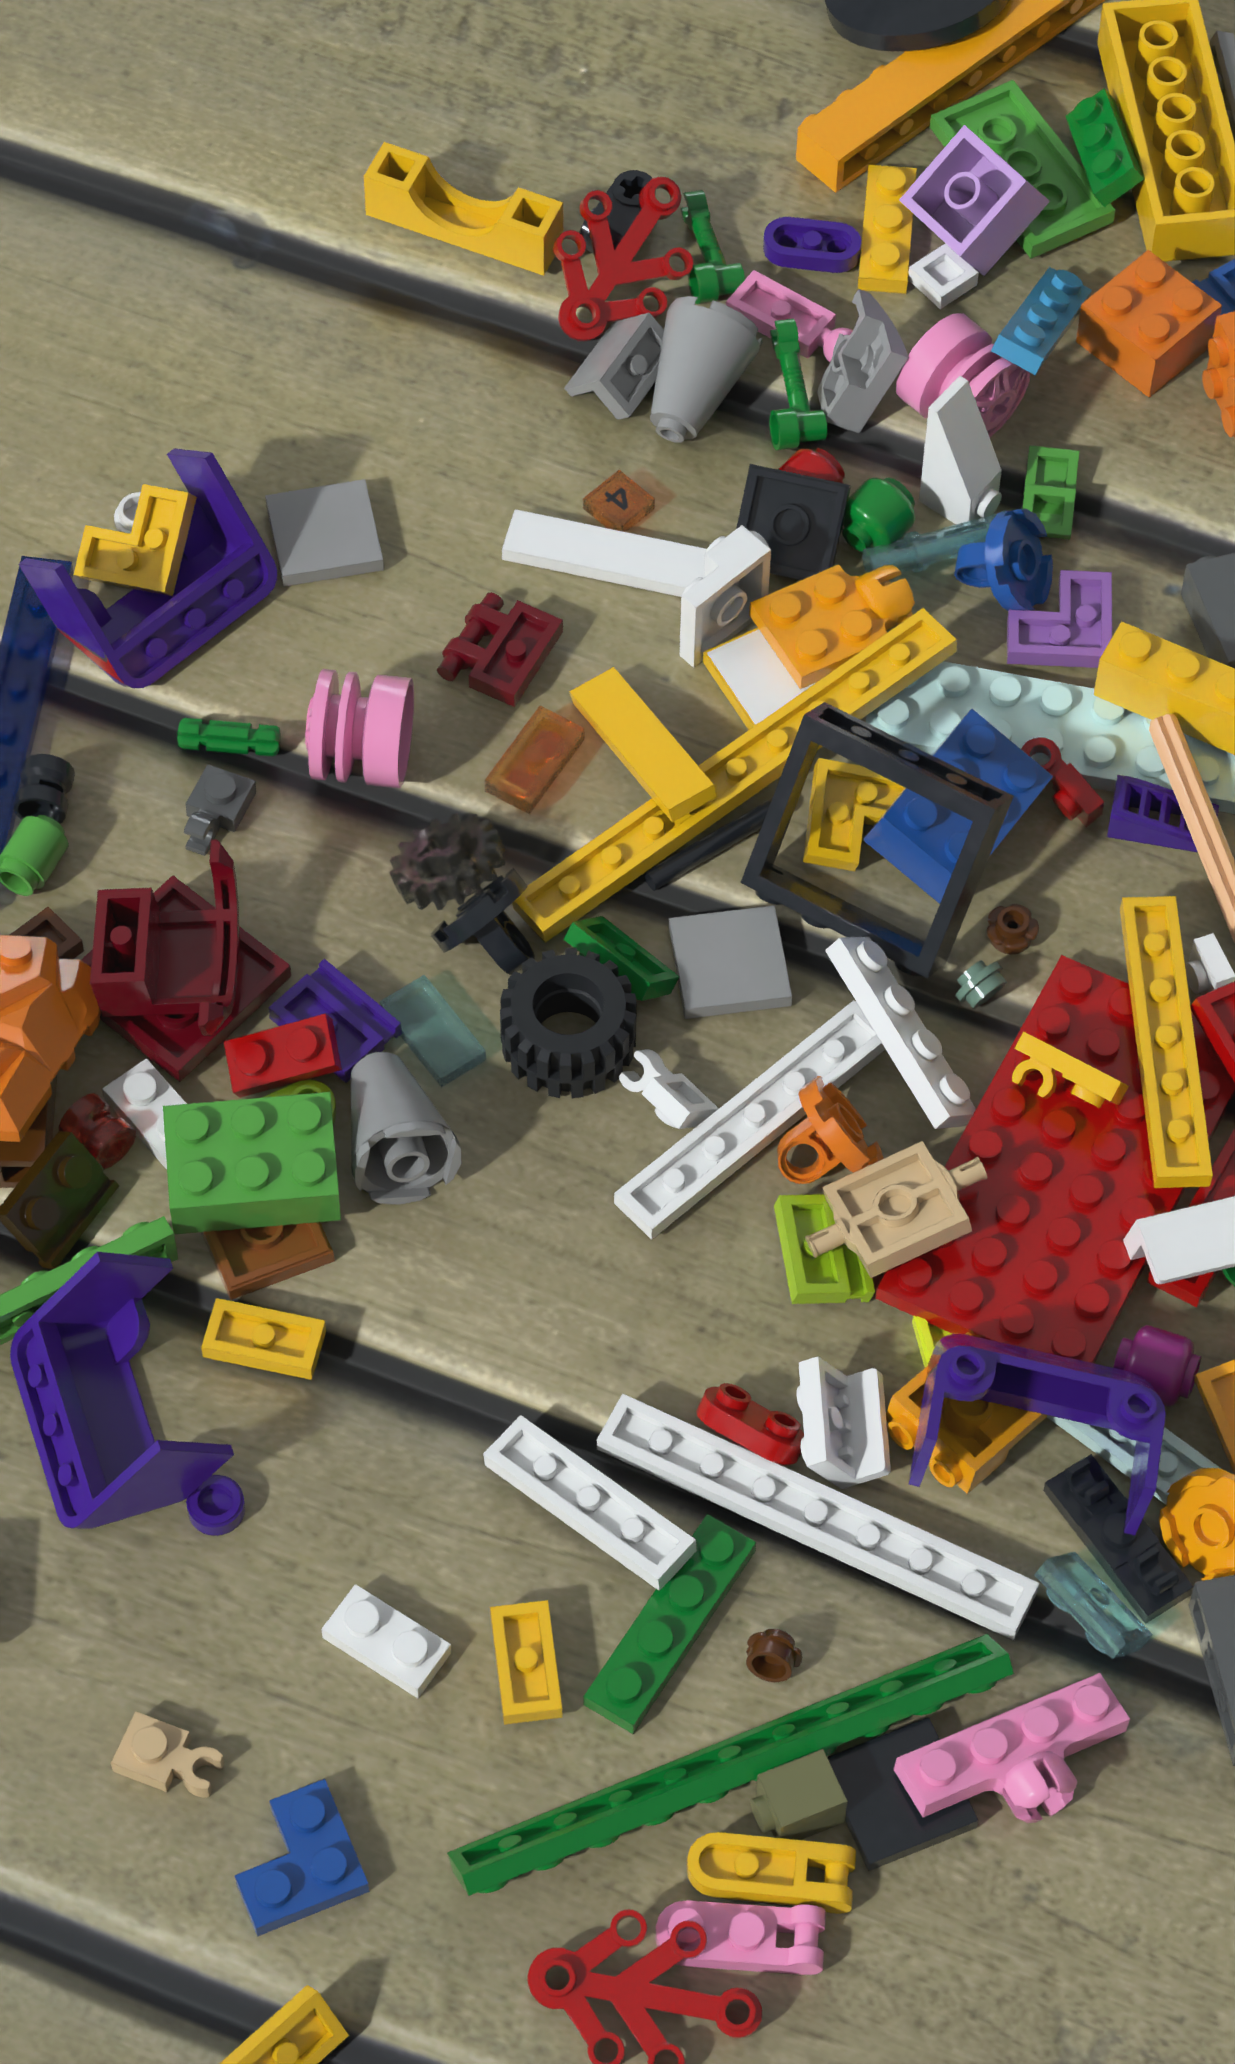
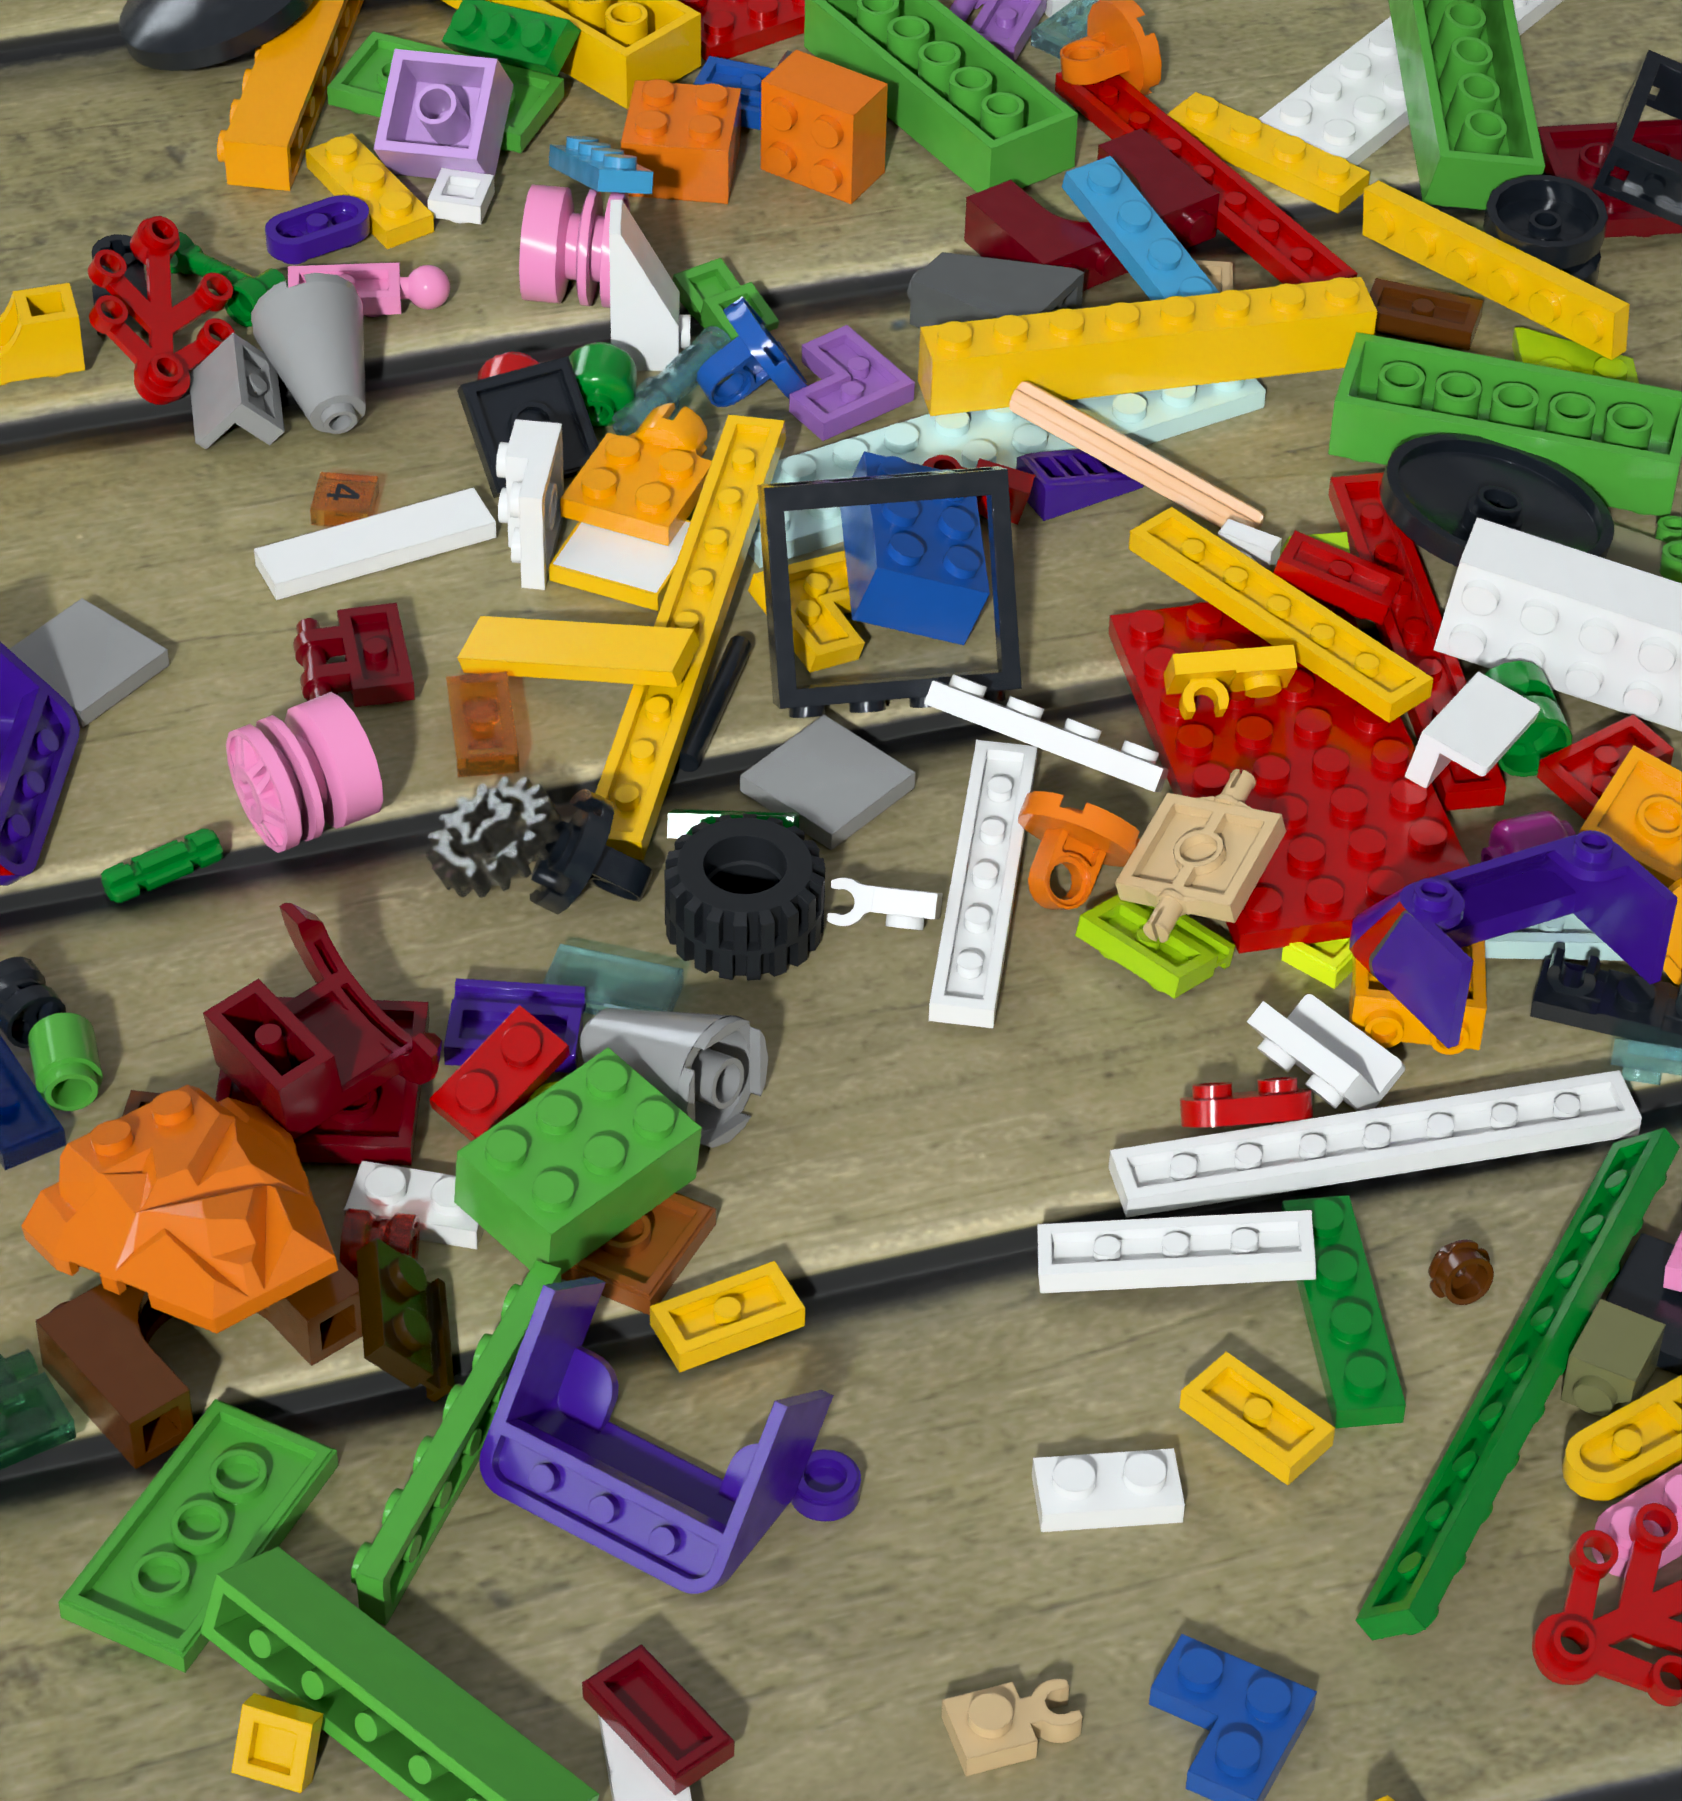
camera: 40 degrees left, 15 degrees down
dark grey plate [184,764,256,856] -> none
green brick [769,318,827,450] -> none
light grey slope [817,289,909,433] -> none
sand green plate [955,960,1007,1009] -> none
reddish brown plate [986,904,1039,955] -> none

